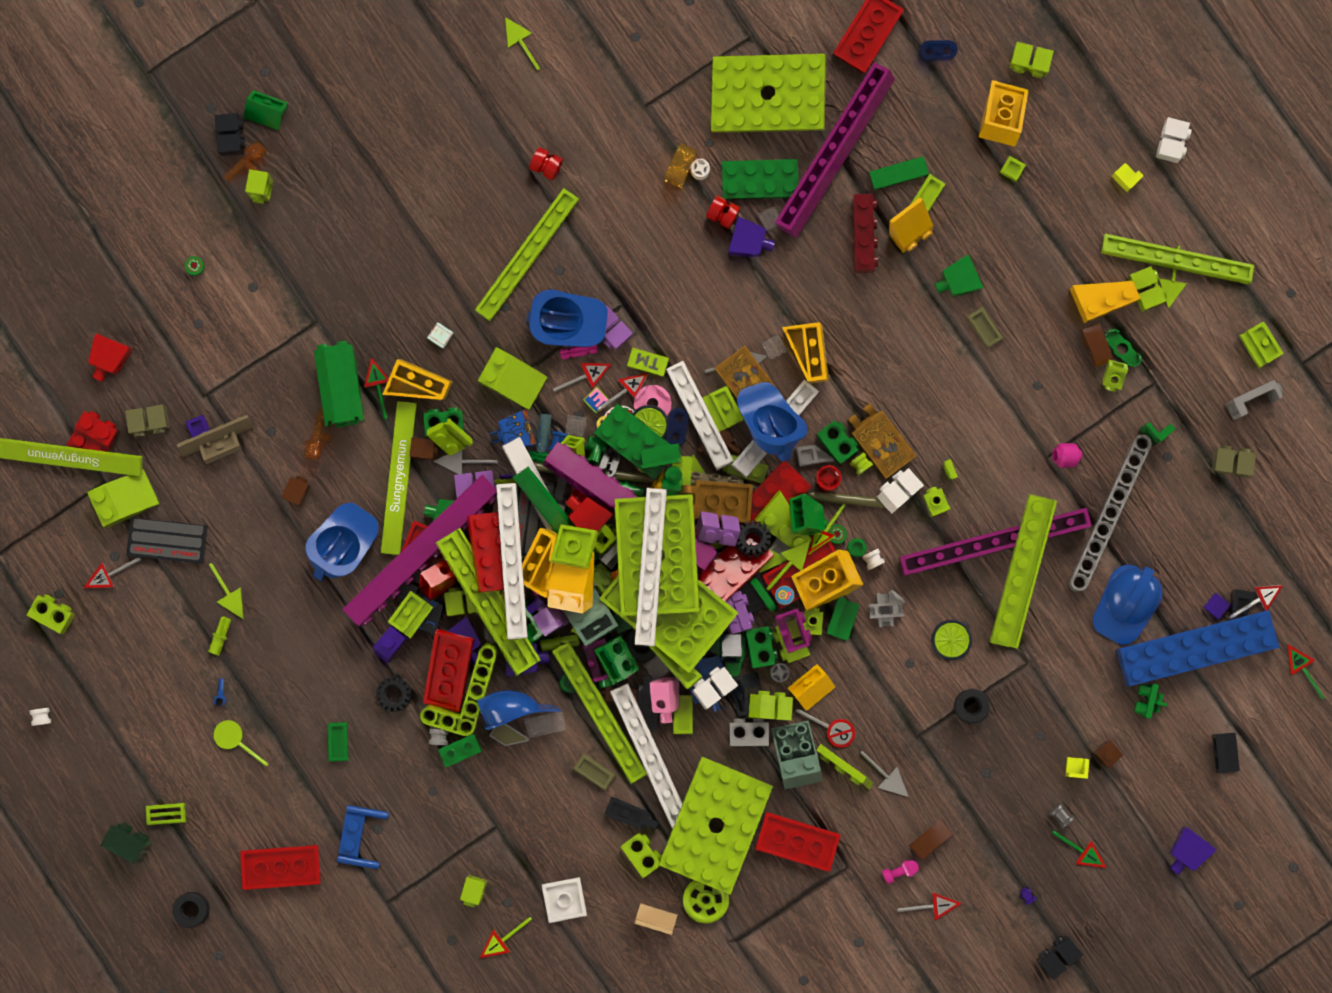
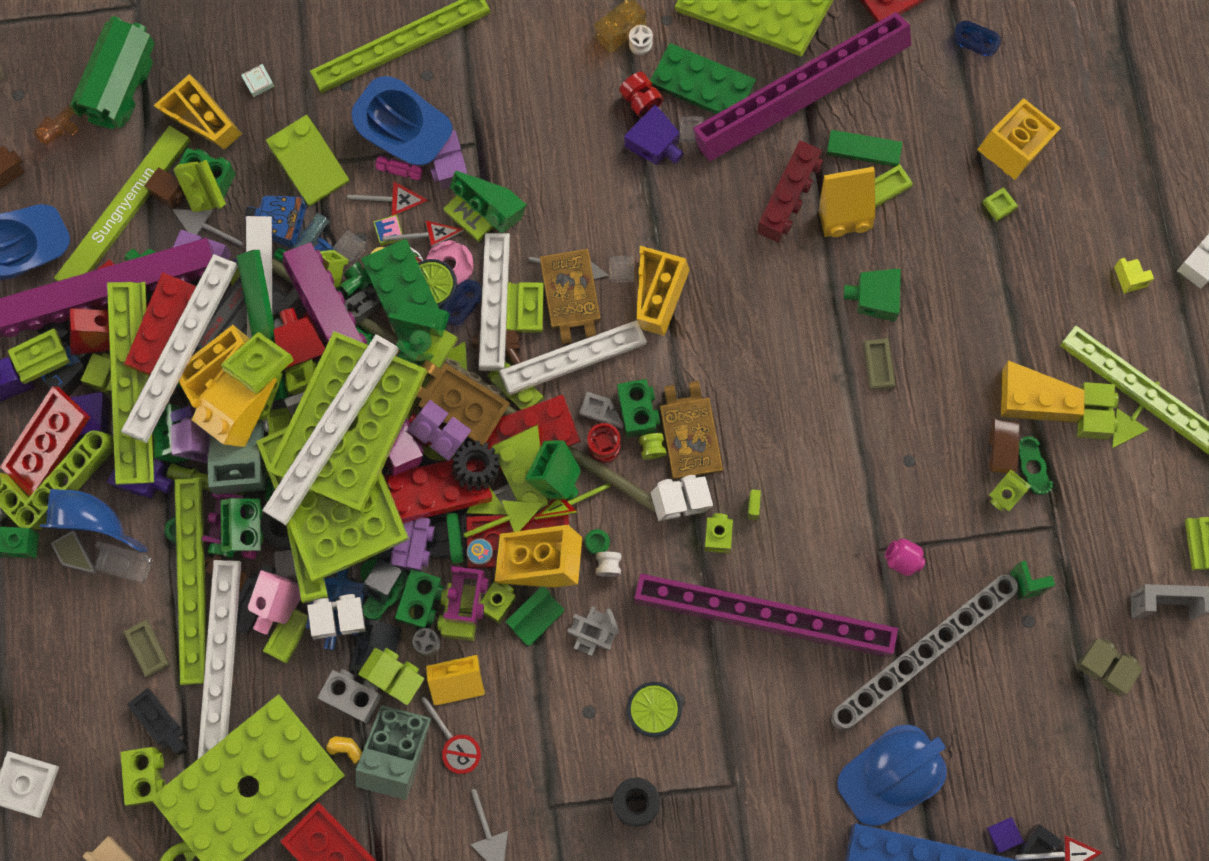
camera: 30 degrees right, 10 degrees down
piece [364,358,389,420] -> none
blue piece [737,382,807,462] -> none
lime wing [816,744,874,790] -> none
green tile [828,525,847,544] -> none
lime plate [990,494,1057,649] -> none
lime piece [1009,42,1054,78] -> none
none -> yellow arm [326,736,363,764]
none -> green slope [450,171,527,234]

